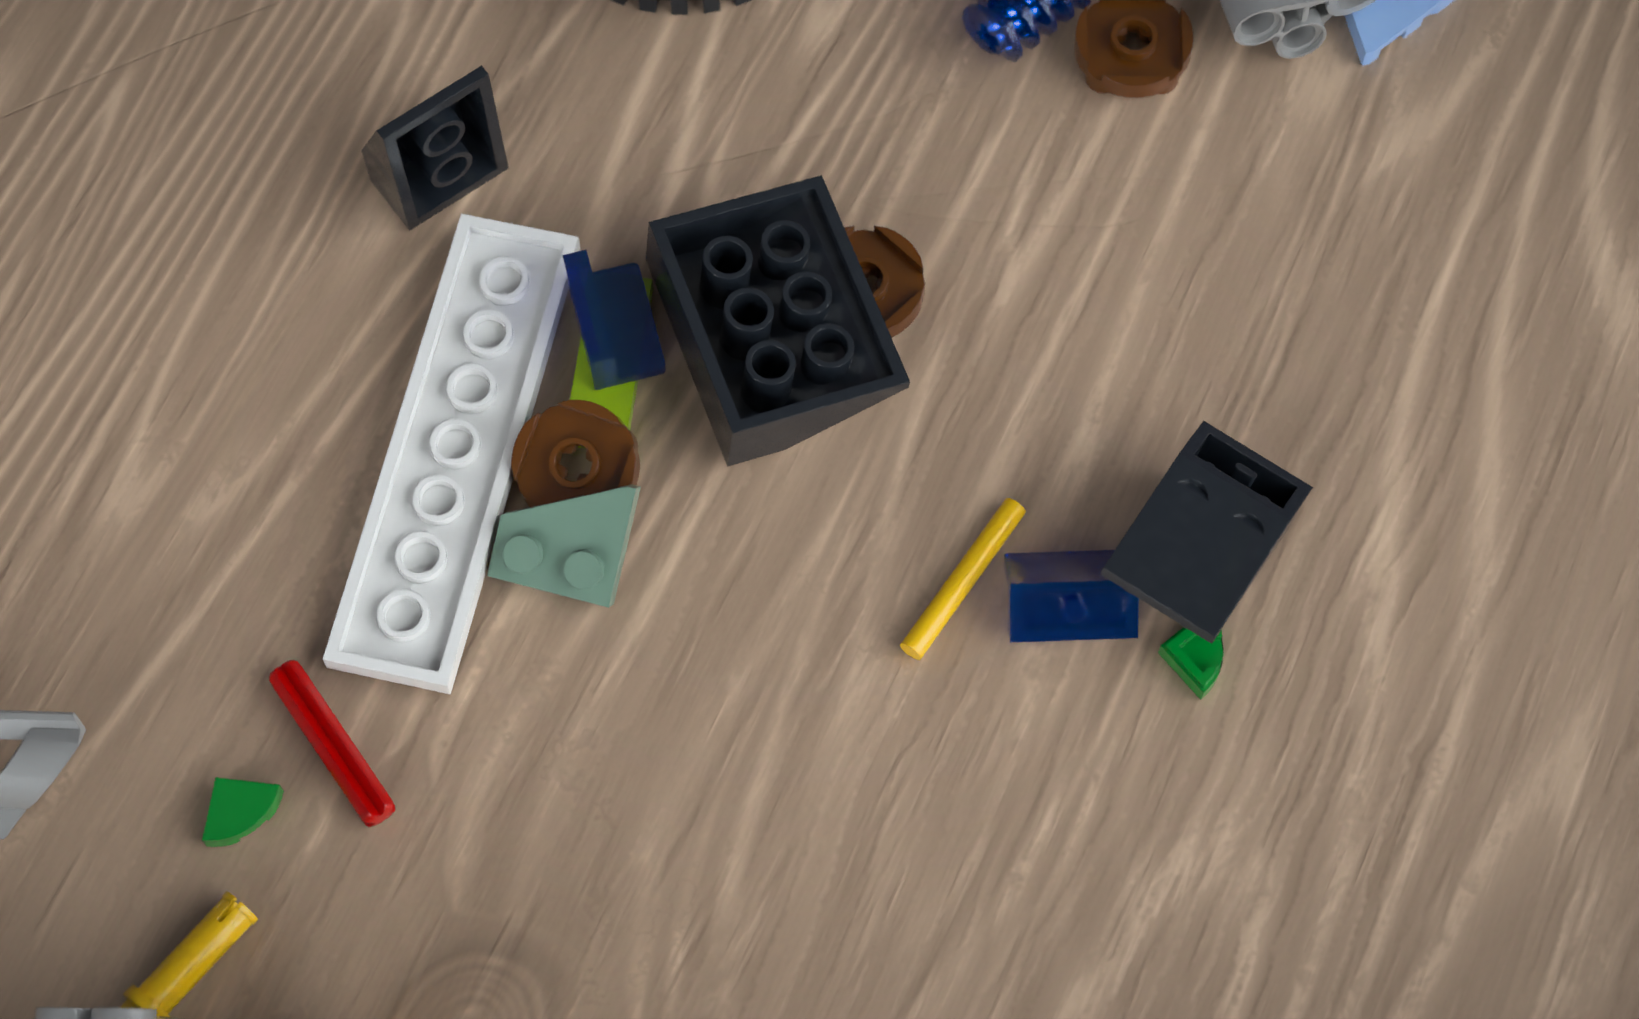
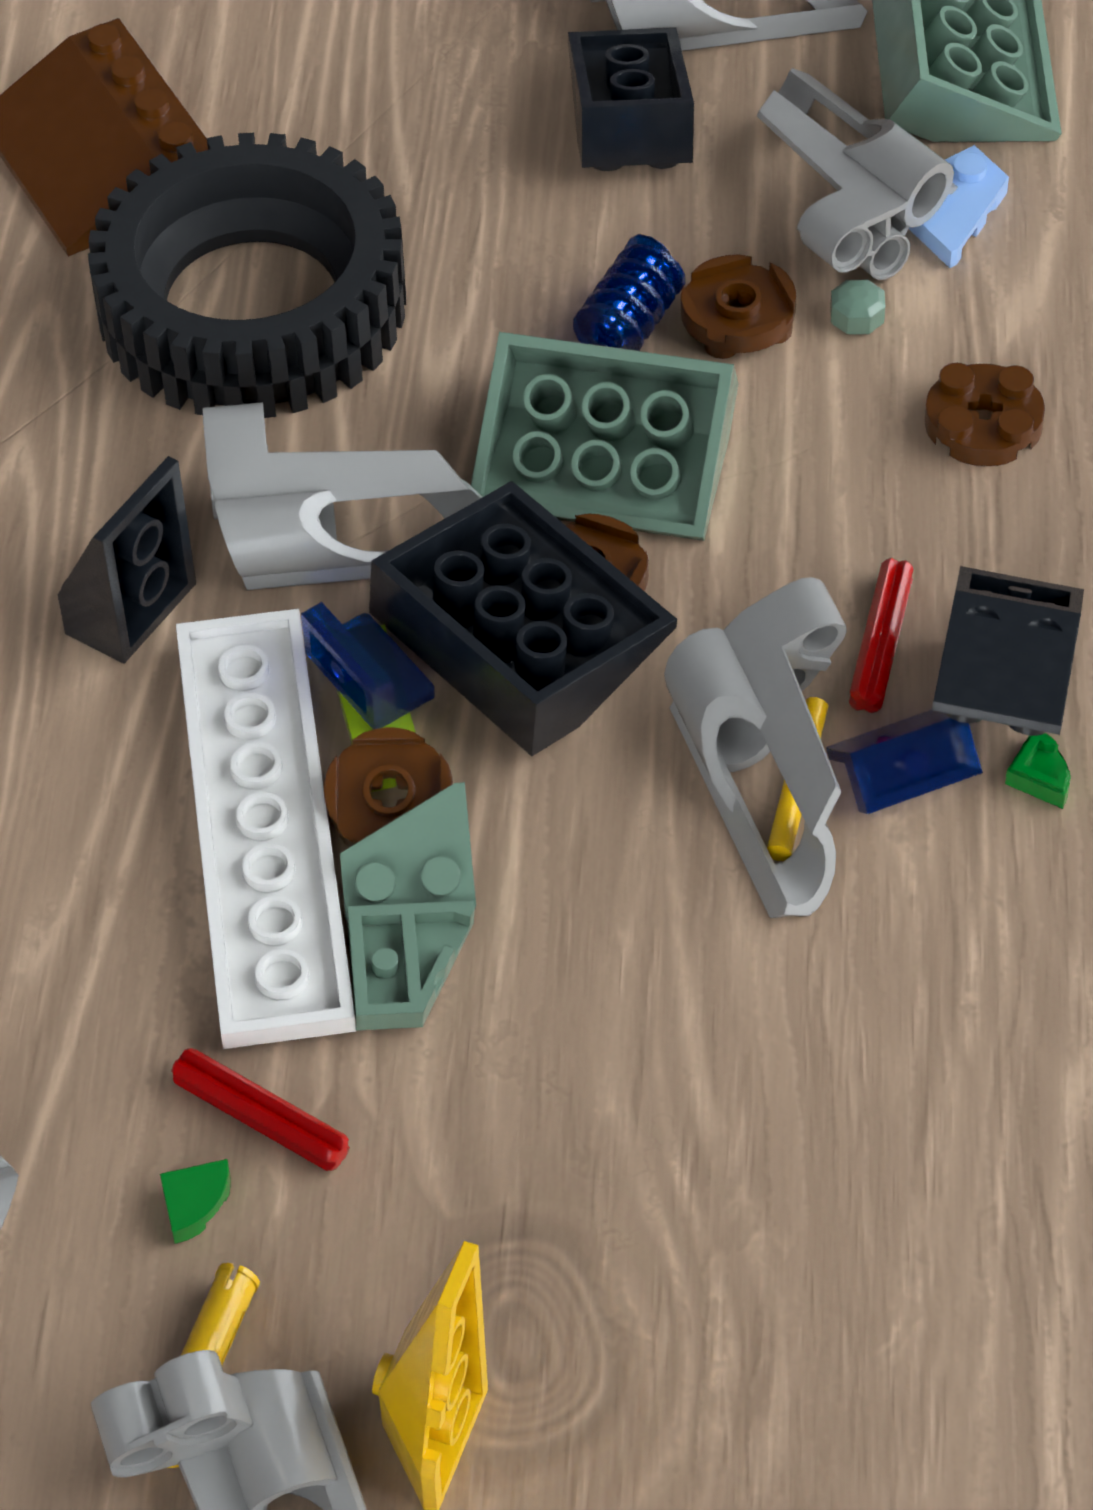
camera: 20 degrees left, 15 degrees down
none -> light grey panel [203,402,482,590]
none -> sand green wing [347,900,475,1031]
none -> sand green slope [471,332,739,541]
none -> light grey panel [664,577,847,918]
none -> sand green tile [830,280,885,334]
none -> red axle [849,558,914,713]
none -> reddish brown plate [925,362,1045,466]

